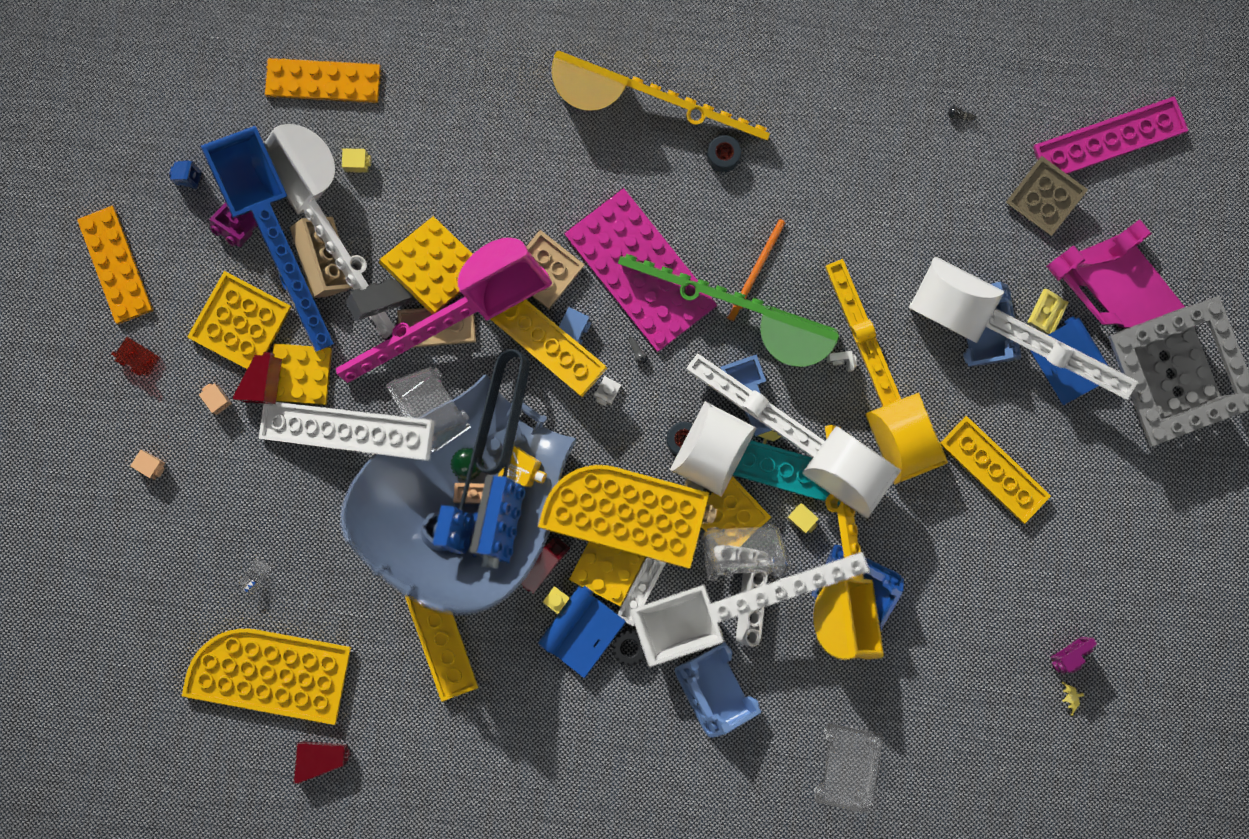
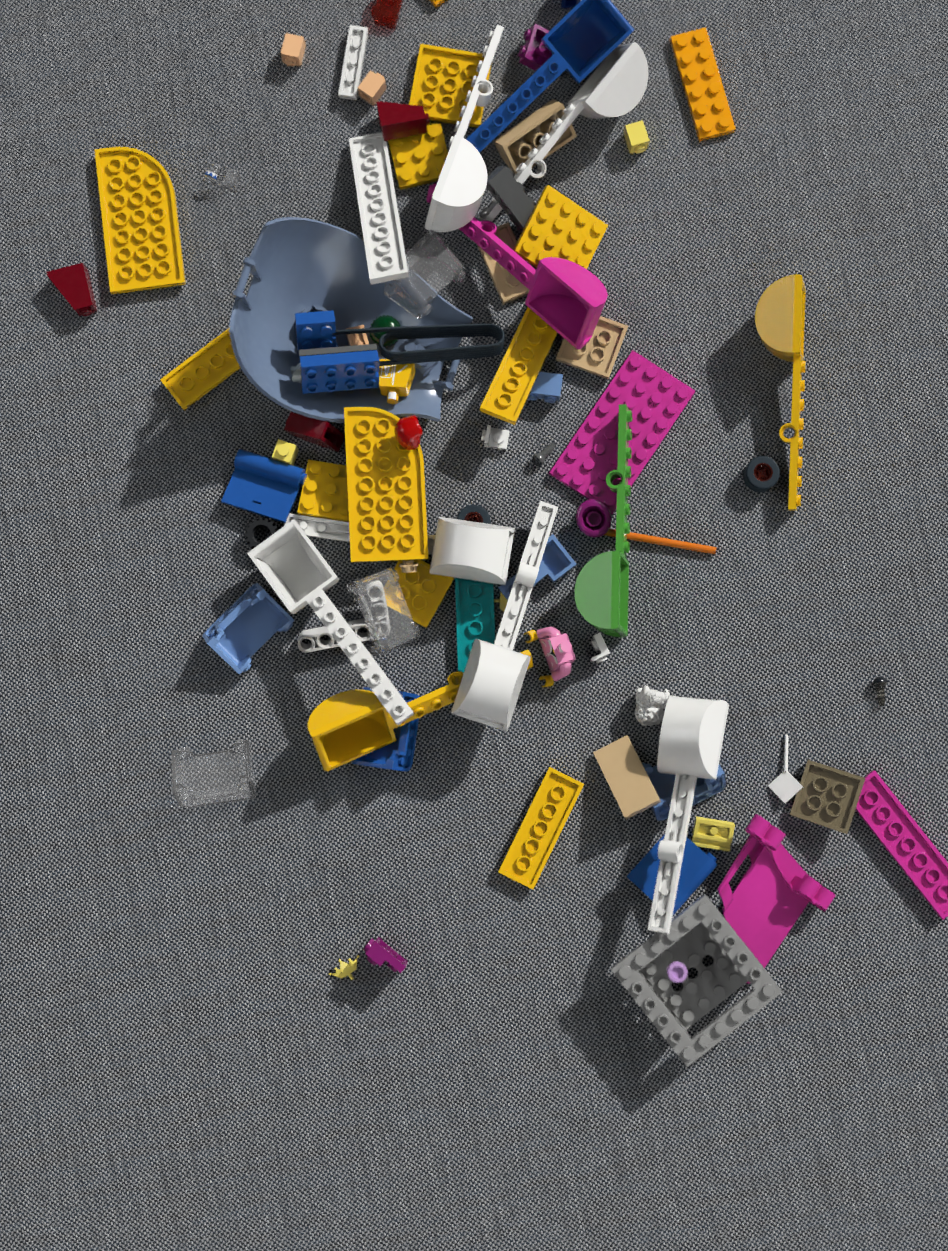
camera: 75 degrees right, 0 degrees up
light yellow brick [787,503,819,534] -> none
yellow plate [825,259,948,485] -> none
none -> white plate [338,25,368,100]
none -> red hair [395,415,423,450]
none -> white plate [424,25,504,232]
none -> bright pink torso [523,626,576,687]
none -> magenta hat [576,499,612,538]
none -> tan tile [593,735,661,819]
none -> white hair [634,685,670,726]
none -> lavender tile [667,961,688,983]
none -> white piece [768,734,803,804]

